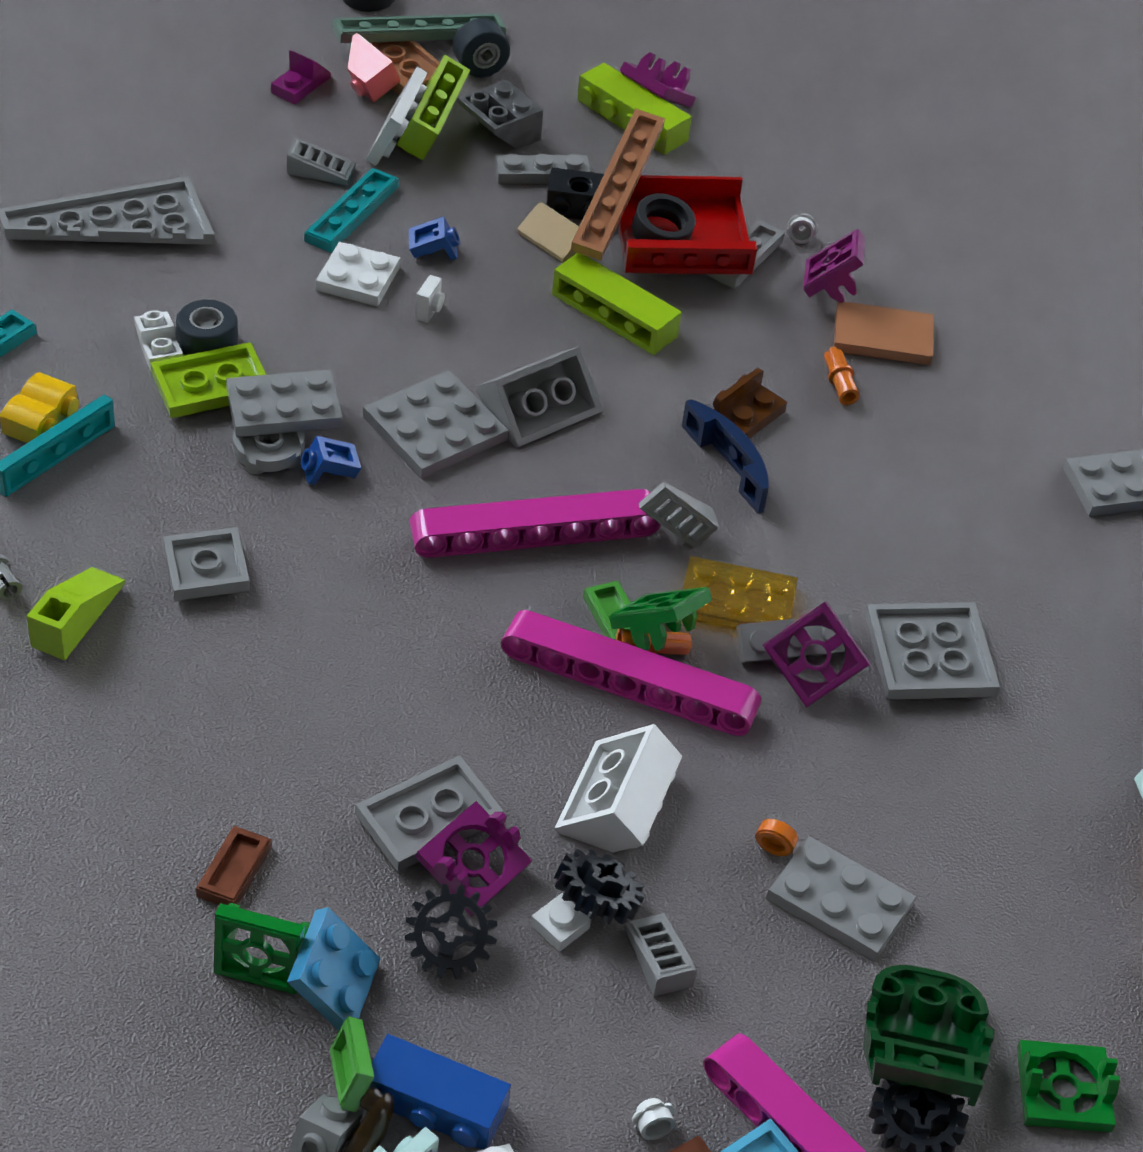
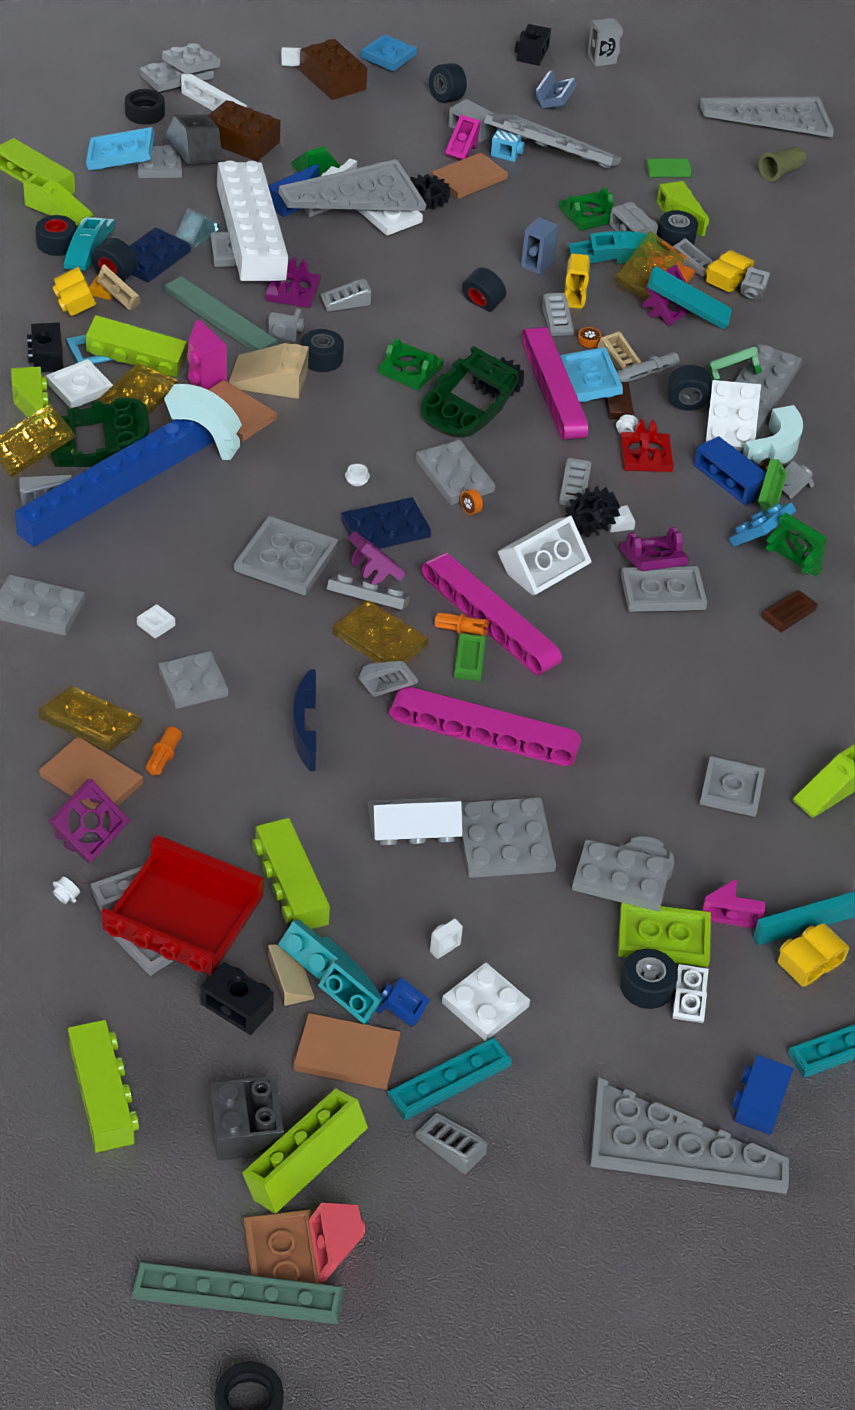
camera: 150 degrees left, 0 degrees up
magenta slope [271,50,331,104] -> none
blue bracket [301,435,362,485] -> none
white plate [365,67,427,166] -> none
black gear [404,884,498,979] -> none
black wheel [453,18,510,78] -> none
light grey plate [495,154,590,184] -> none
nougat plate [571,108,665,261] -> none
green piece [609,587,712,651] -> none
magenta piece [620,52,696,107] -> none
black tyre [631,193,696,240] -> none
reddish brown bracket [713,367,787,439] -> none
none -> clear yellow plate [38,686,142,751]
none -> white plate [137,604,175,639]
none -> light grey plate [158,651,228,709]
none -> teal slope [278,919,383,1024]
none -> nougat tile [294,1013,401,1090]
none -> dark blue plate [341,497,431,549]
none -> white plate [345,464,370,487]
none -> red piece [620,419,674,472]
none -> dark pink slope [702,880,765,929]
none -> blue brick [732,1055,794,1135]

